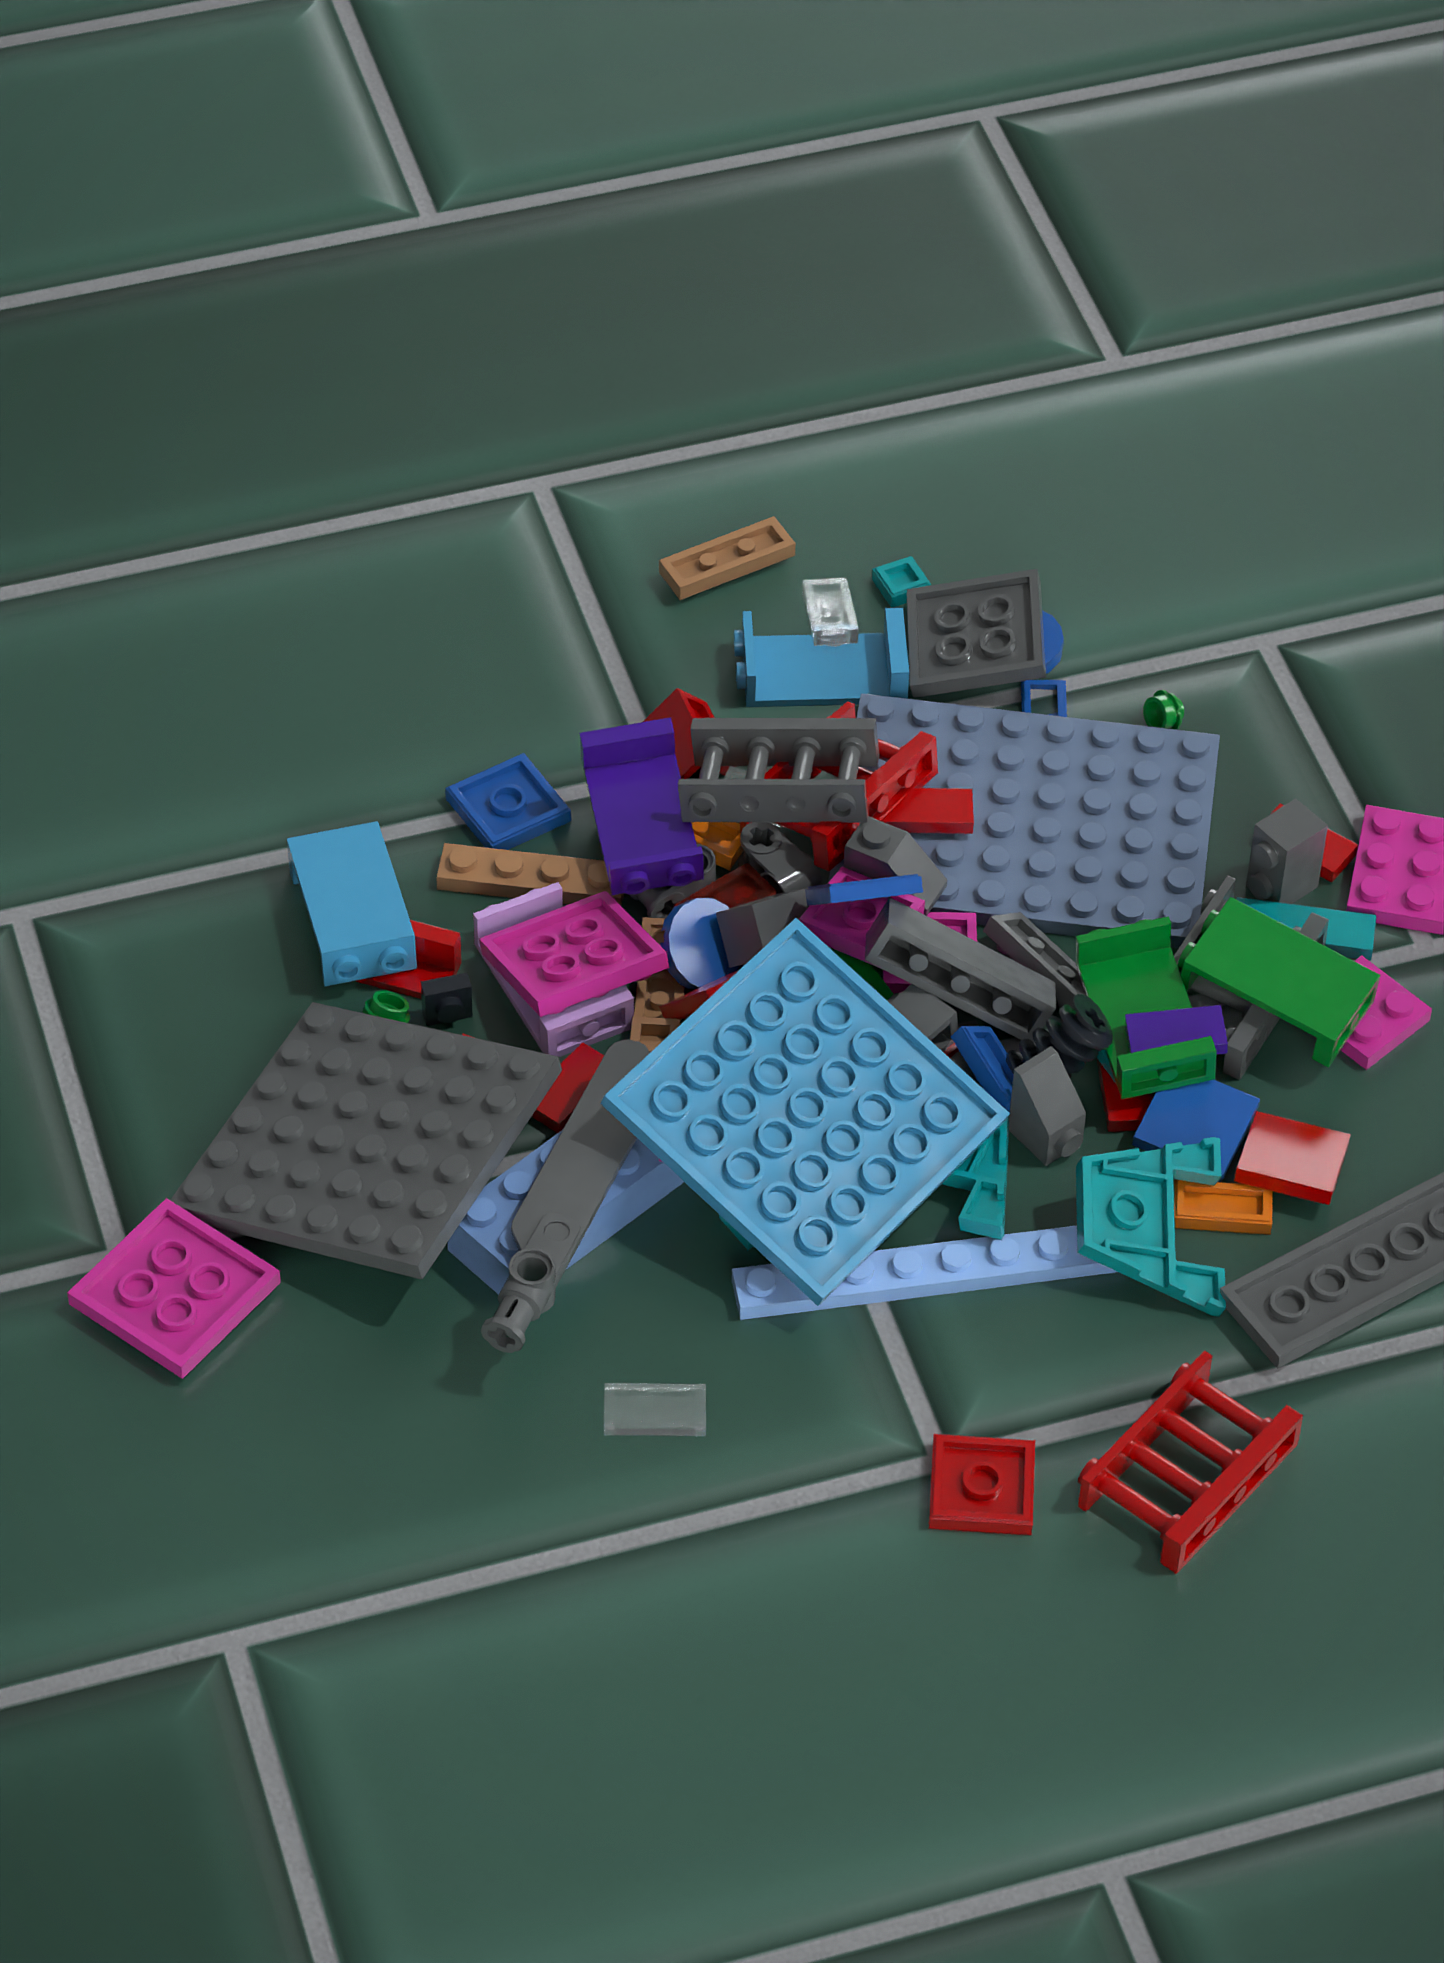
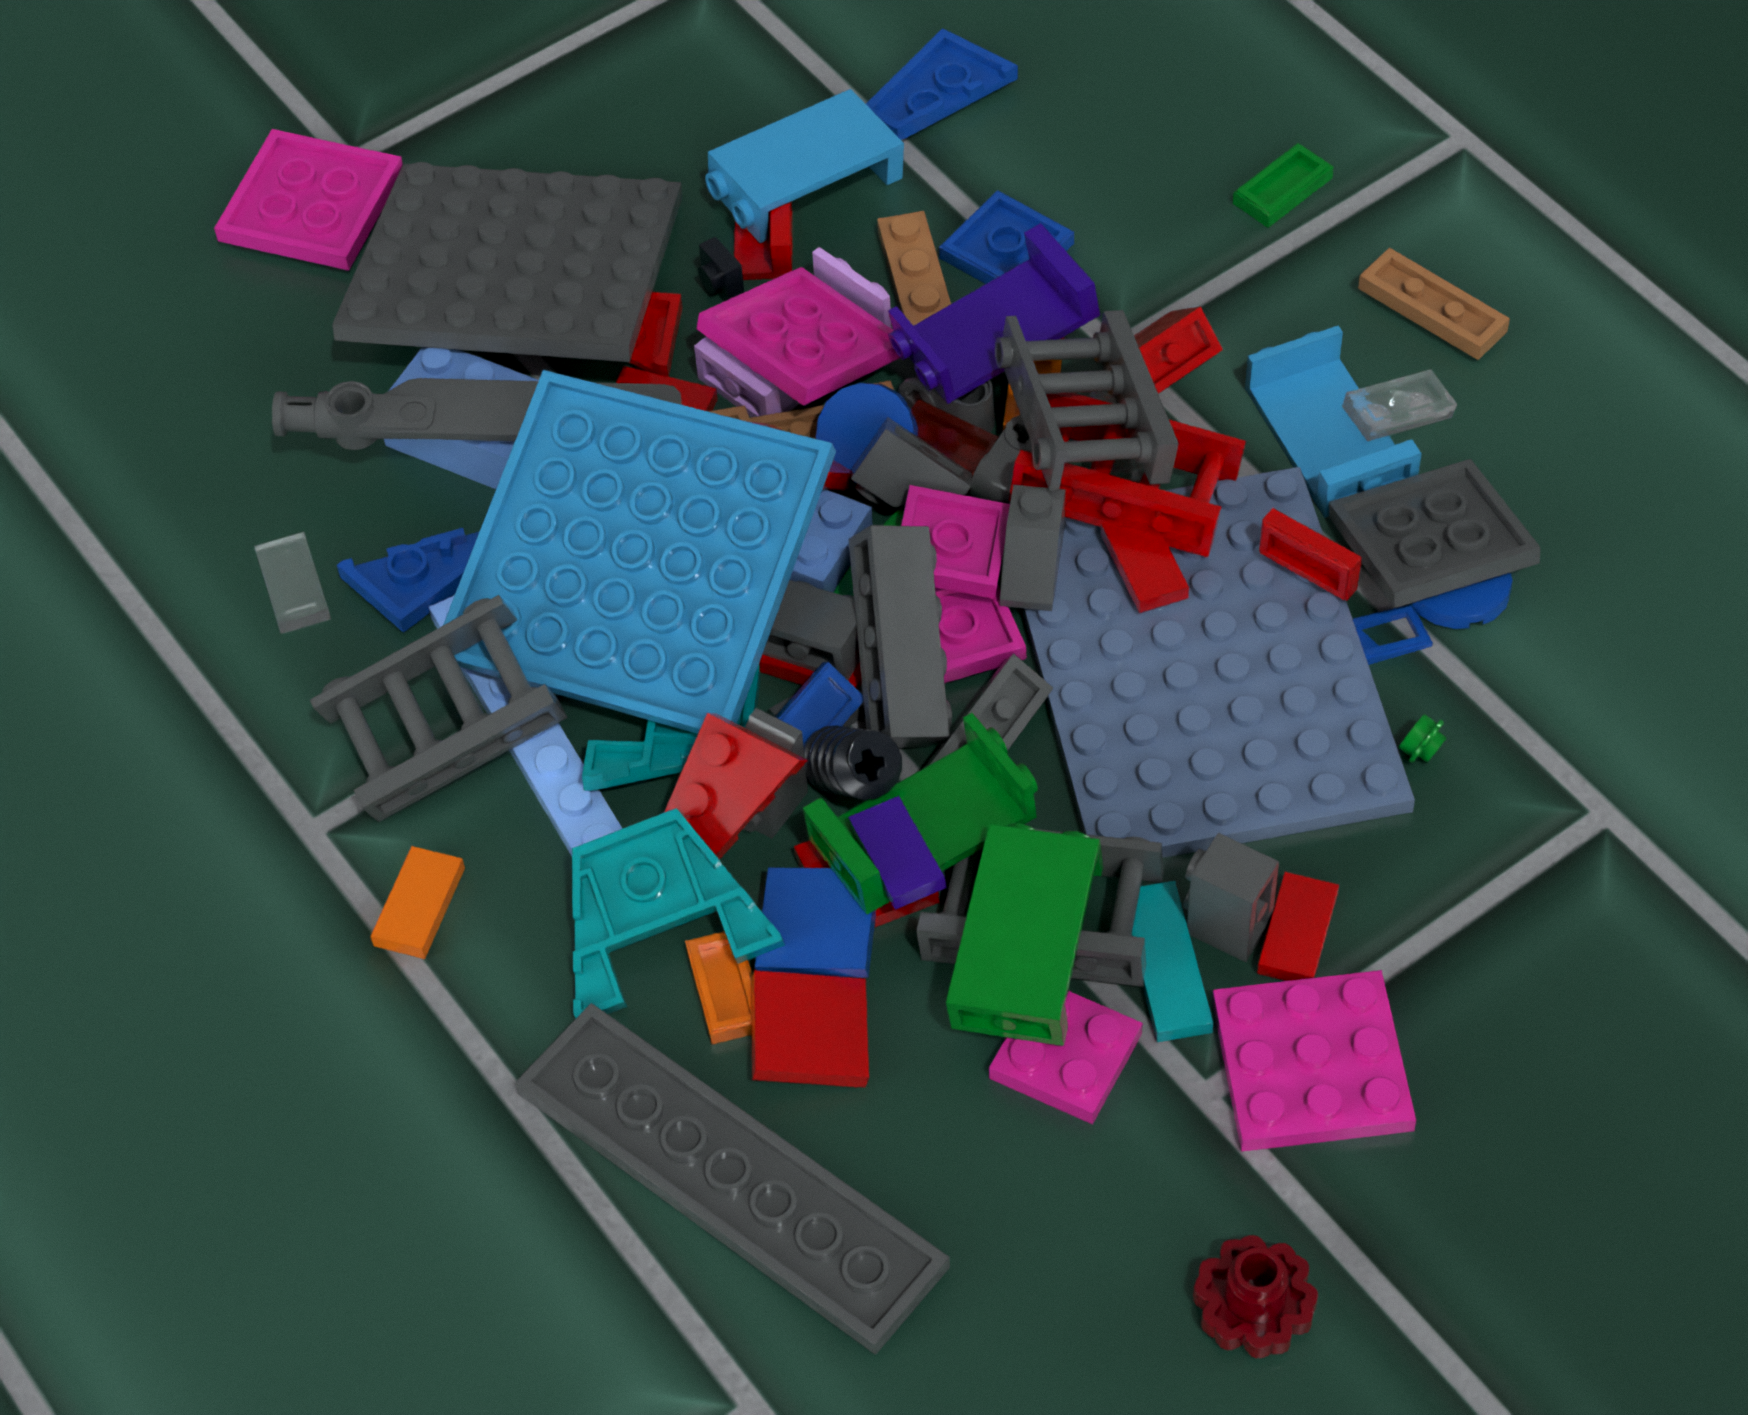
camera: 75 degrees right, 5 degrees up
green plate [363,990,410,1023] -> none
blue tile [805,874,923,906] -> none
teal tile [872,556,931,608] -> none
red tile [929,1434,1035,1535] -> none
red fence [1078,1350,1303,1574] -> none
none -> dark grey fence [310,595,568,822]
none -> blue wing [337,528,480,633]
none -> orange tile [370,846,465,959]
none -> red wing [664,713,808,860]
none -> blue wing [866,28,1018,140]
none -> green tile [1233,143,1334,228]
none -> red tile [1259,508,1362,601]

